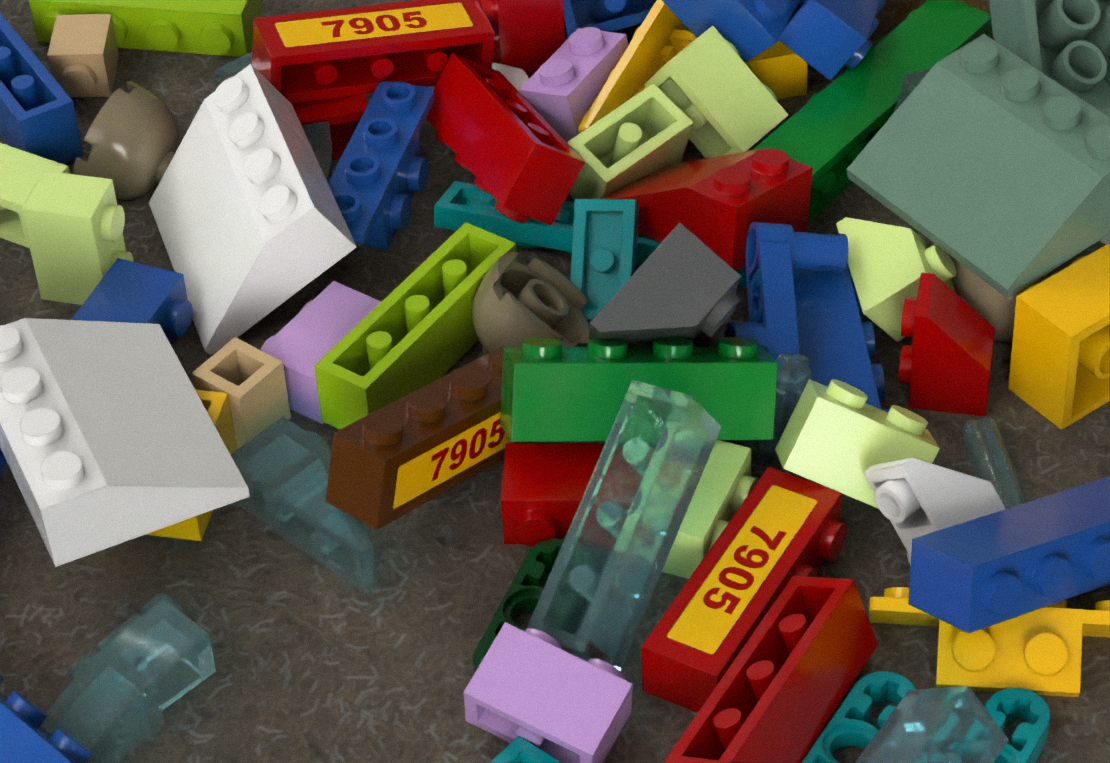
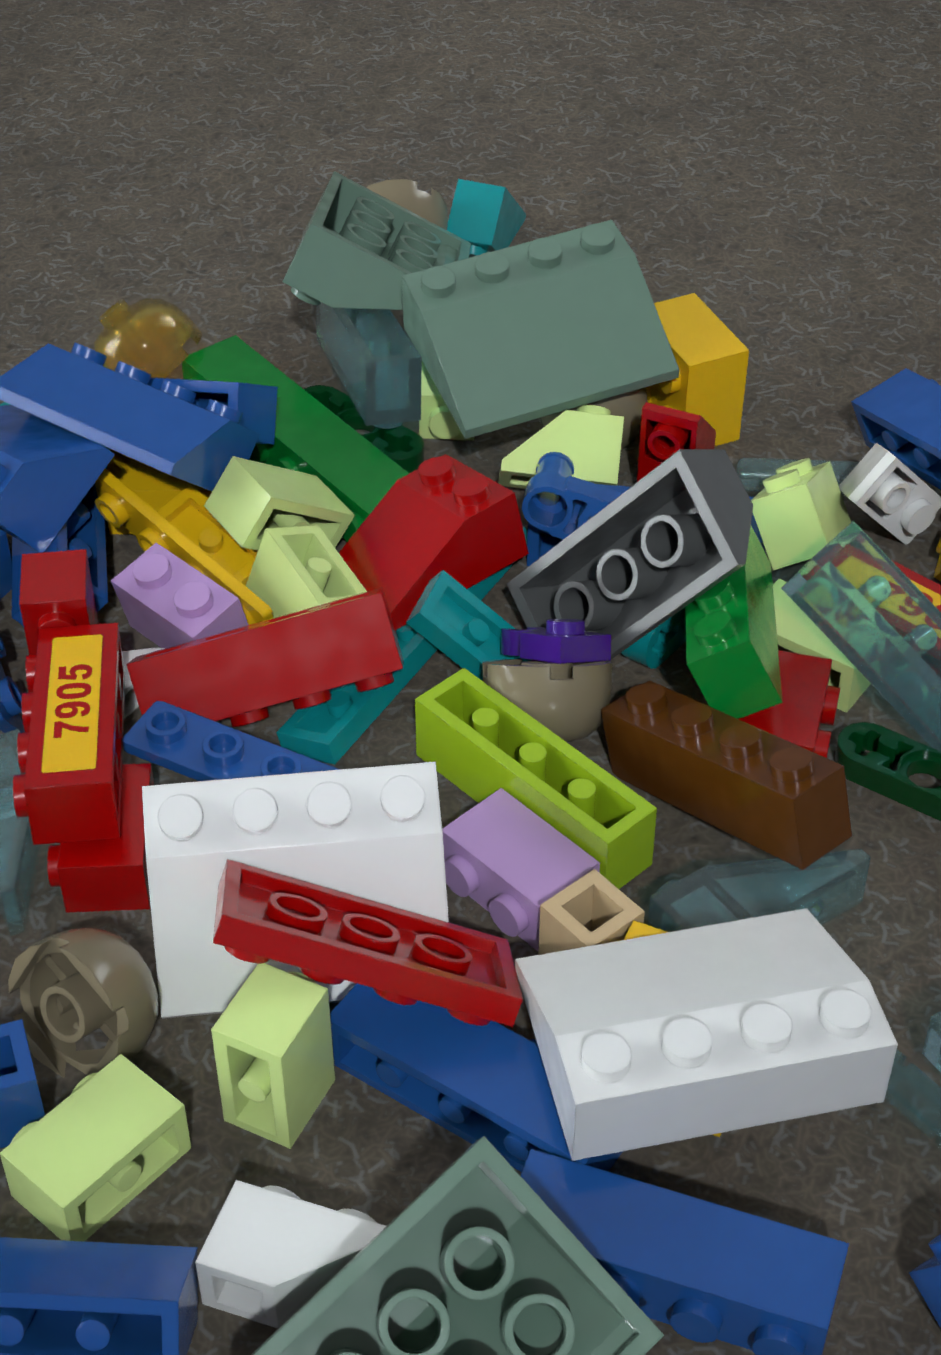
camera: 80 degrees left, 0 degrees up
none -> red plate [213,859,523,1027]
none -> dark purple plate [501,619,611,664]

